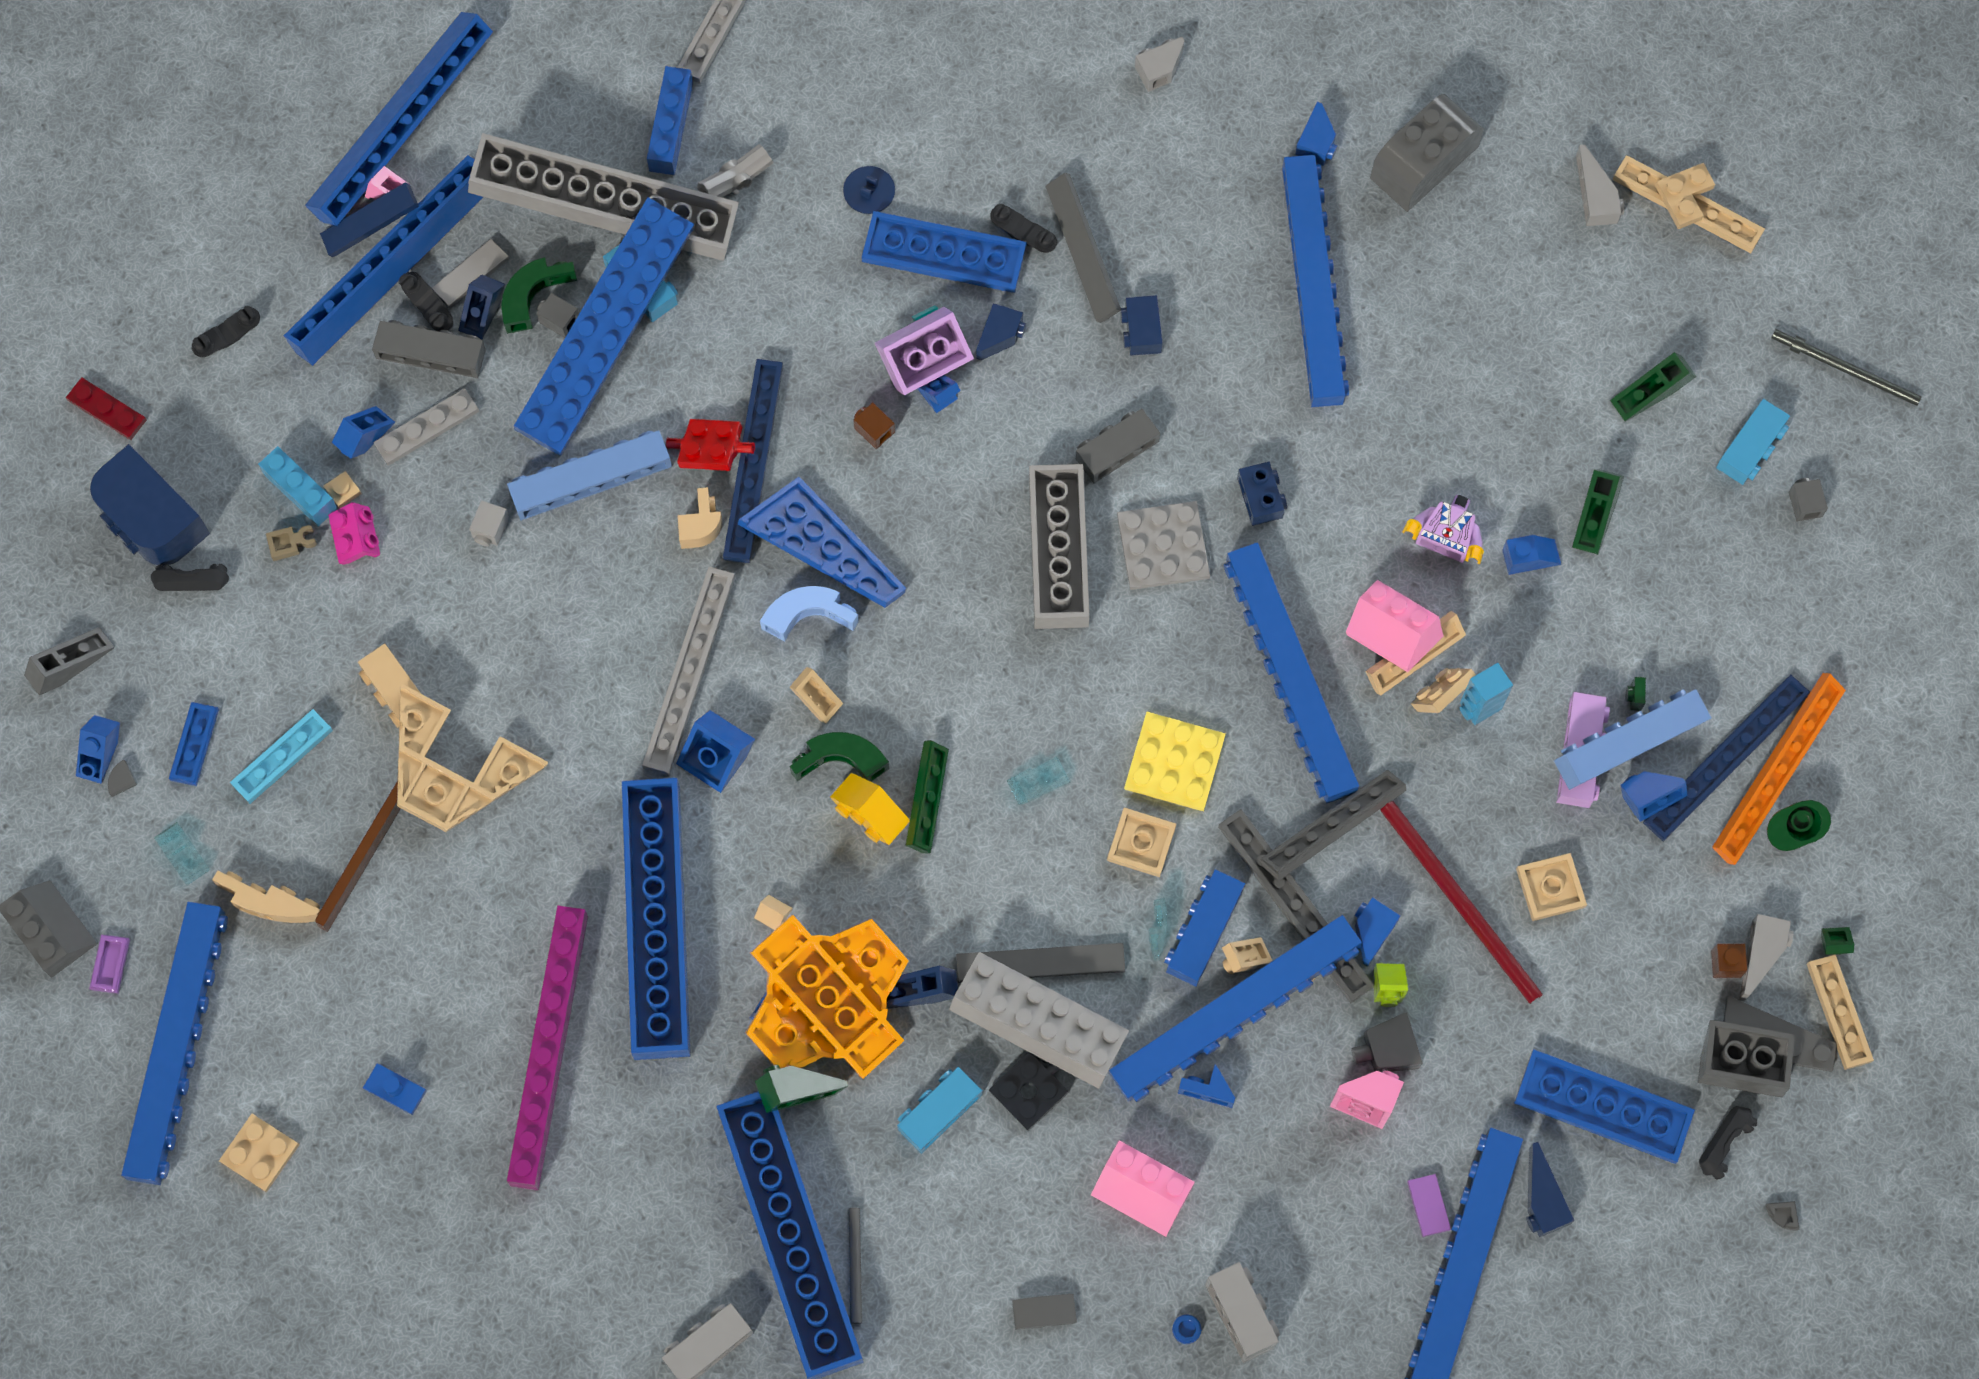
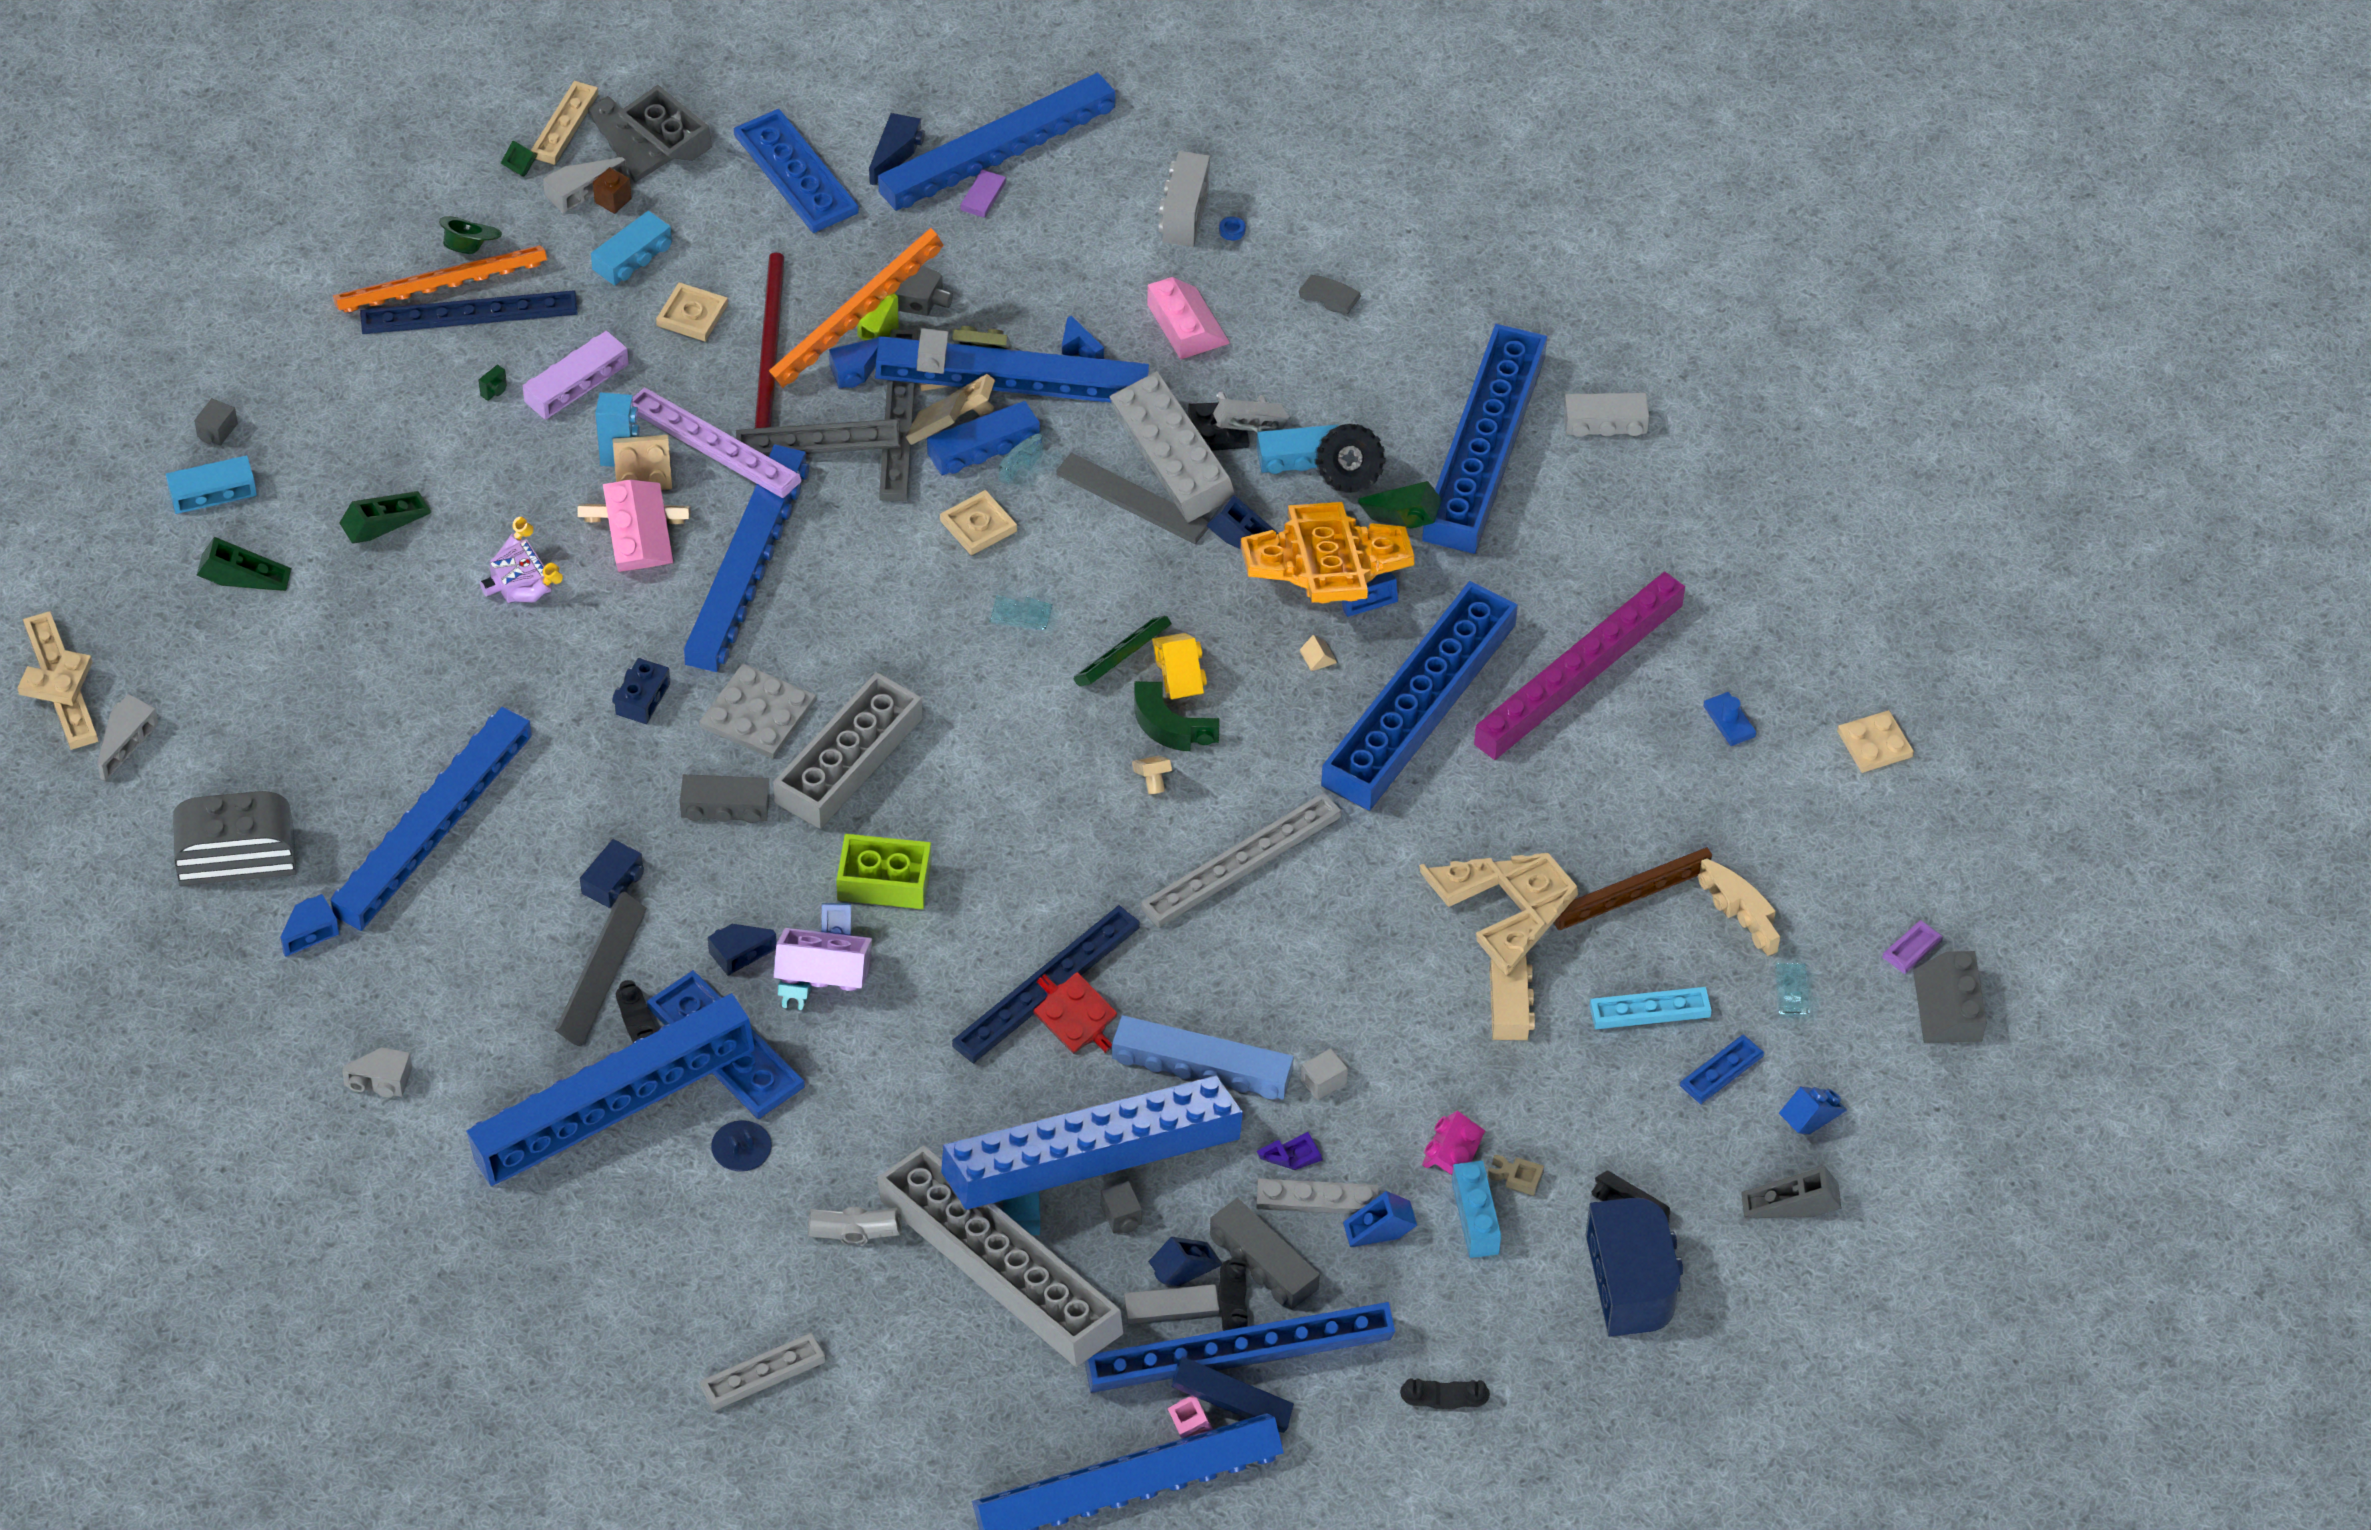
camera: 145 degrees left, 20 degrees down
dark red plate [65,377,147,440] -> none
dark grey tile [108,760,137,797] -> none
blue brick [121,902,228,1186] -> none
tan plate [323,471,362,509] -> none
dark green arch [501,257,577,334] -> none
blue brick [647,66,693,175] -> none
blue slope [676,710,755,793] -> none
tan brick [678,487,722,549] -> none
wing [738,477,906,608] -> none
light blue arch [760,586,859,642] -> none
dark grey bar [849,1208,862,1324] -> none
reddish brown brick [853,402,895,449] -> none
light yellow plate [1124,712,1226,812] -> none
bright pink slope [1330,1070,1404,1129] -> none
blue slope [1502,535,1561,575] -> none
medium blue brick [1554,689,1711,790] -> none
blue slope [1621,771,1688,822] -> none
black piece [1699,1106,1757,1180] -> none
dark grey tile [1765,1201,1800,1231] -> none
pearl dark grey bar [1771,329,1922,406] -> none
none -> blue brick [466,993,755,1186]
none -> dark azure brick [591,211,672,286]
none -> lavender tile [633,387,801,498]
none -> orange plate [769,228,944,388]
none -> lime brick [836,834,932,909]
none -> dark tan tile [906,390,967,444]
none -> light grey brick [917,328,948,374]
none -> olive plate [952,326,1012,350]
none -> light grey piece [1213,392,1290,434]
none -> dark purple slope [1257,1132,1323,1170]
none -> black bush [1314,424,1386,493]

